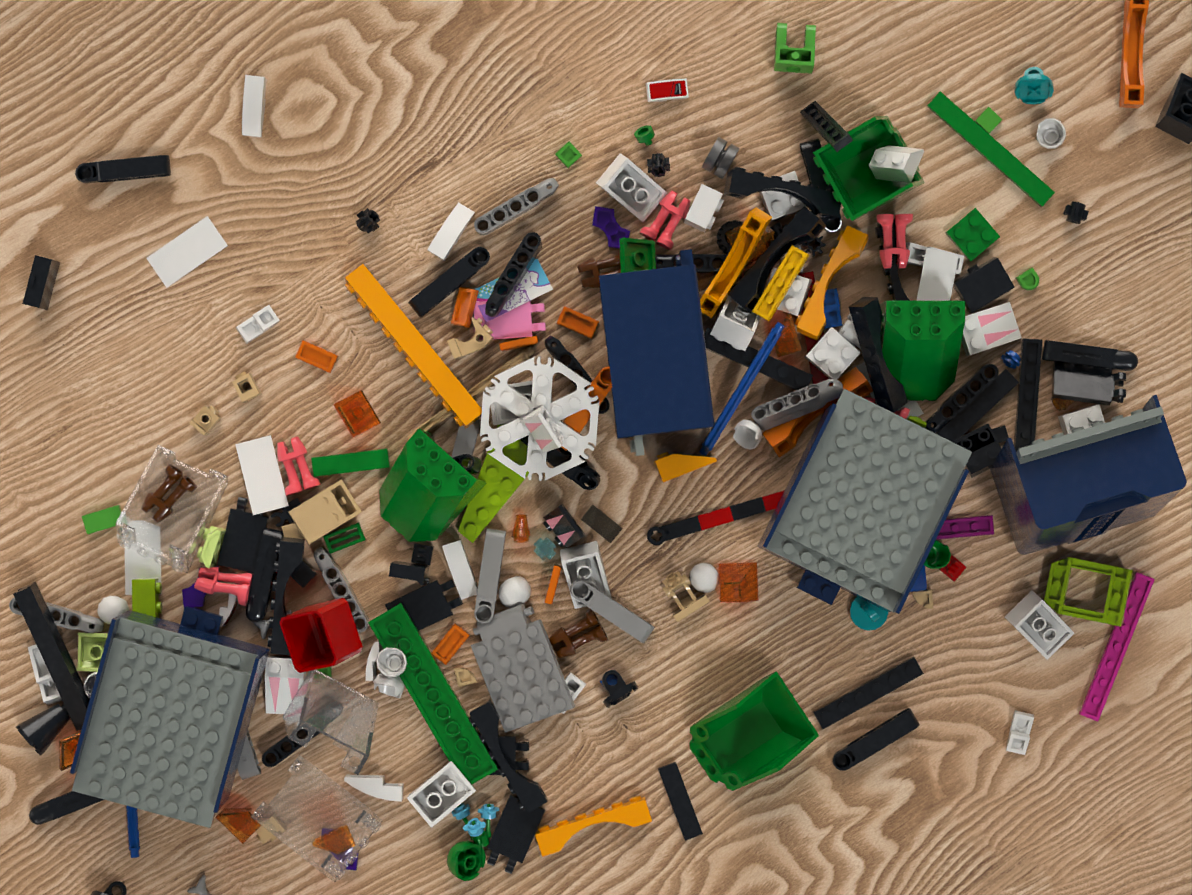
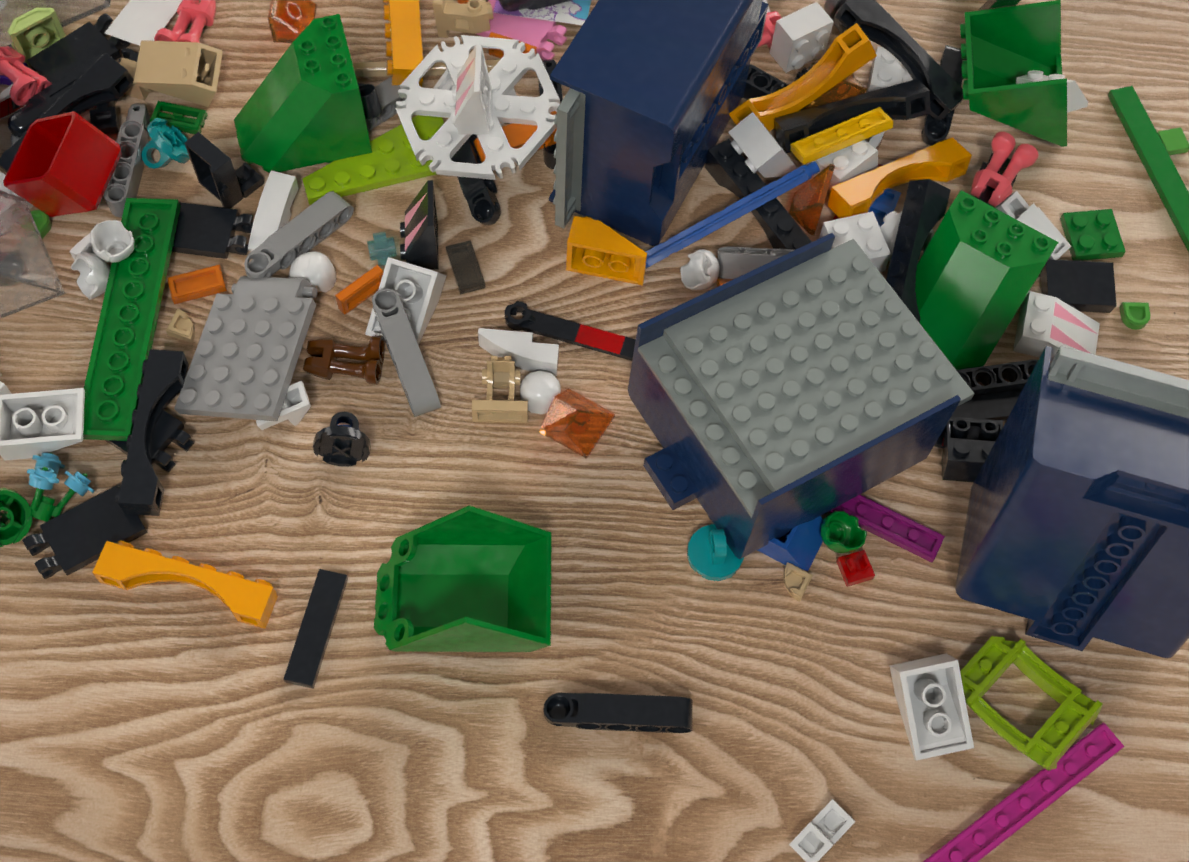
camera: 30 degrees right, 25 degrees down
green tile [311,449,390,477] -> none
clear orange cone [512,514,531,543] -> none
black gear [801,236,826,257] -> none
black plate [813,656,924,729] -> none
none -> teal tile [141,118,190,169]
none -> white slope [478,328,559,376]

